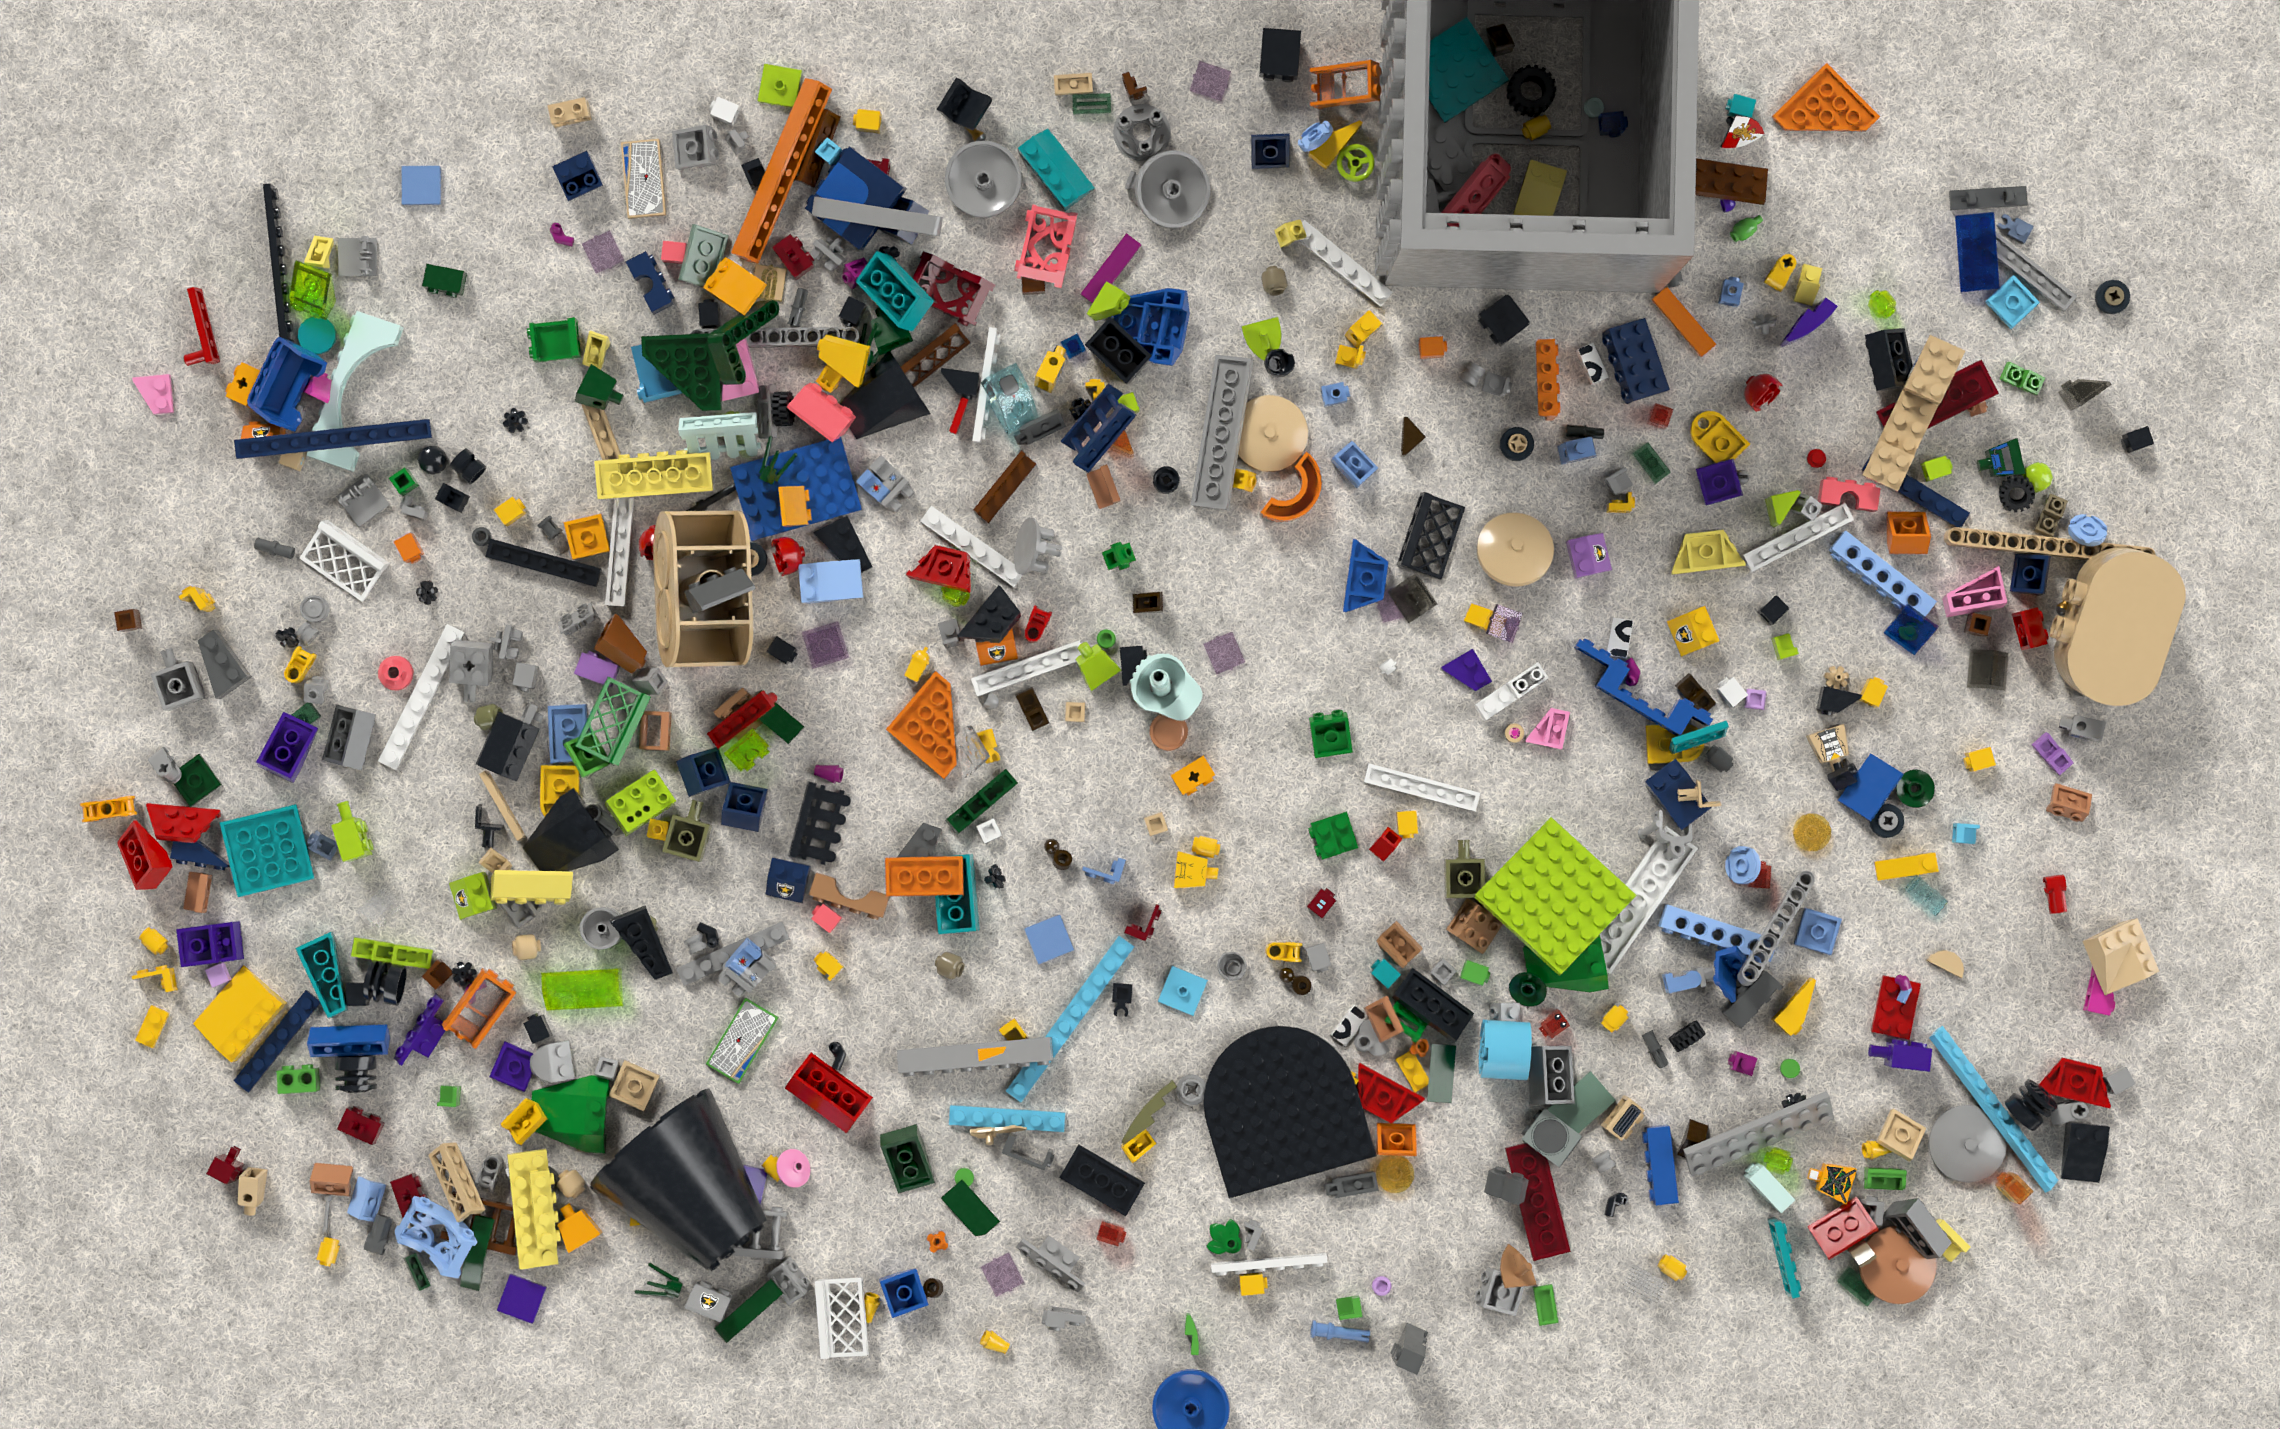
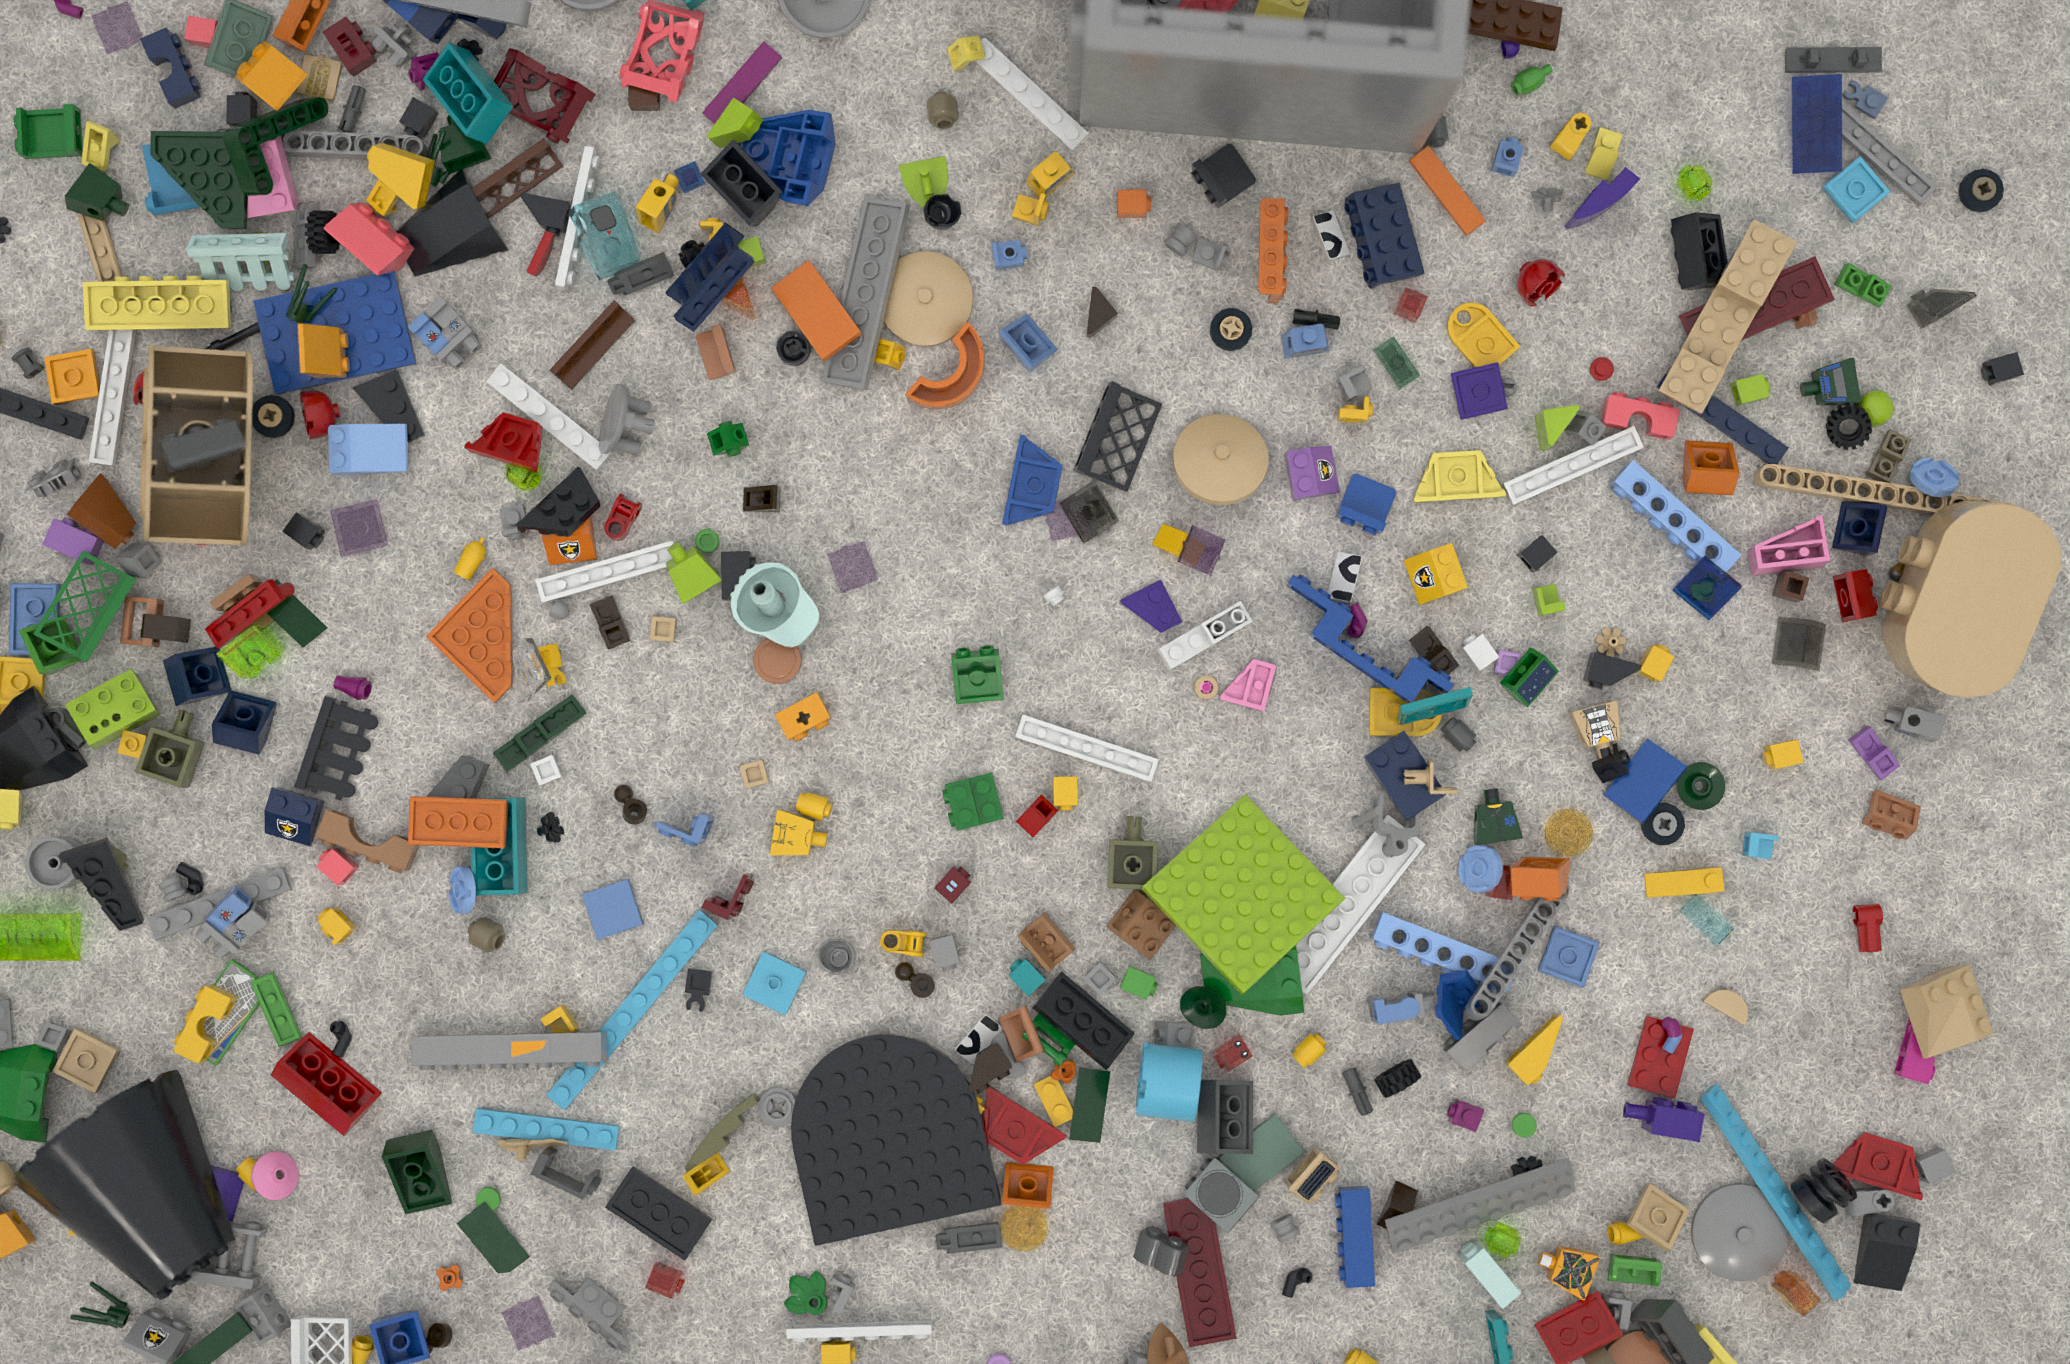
camera: 10 degrees right, 0 degrees up
none -> dark brown slope [140,614,191,643]
none -> yellow arch [173,984,238,1064]
none -> bright green tile [250,971,302,1047]
none -> light blue tile [449,866,476,914]
none -> orange tile [771,260,862,362]
none -> dark brown slope [969,1041,1012,1094]
none -> blue bracket [1335,474,1396,536]
none -> dark green torso [1474,788,1523,845]
none -> green brick [1500,647,1559,707]
none -> orange slope [1511,857,1570,901]

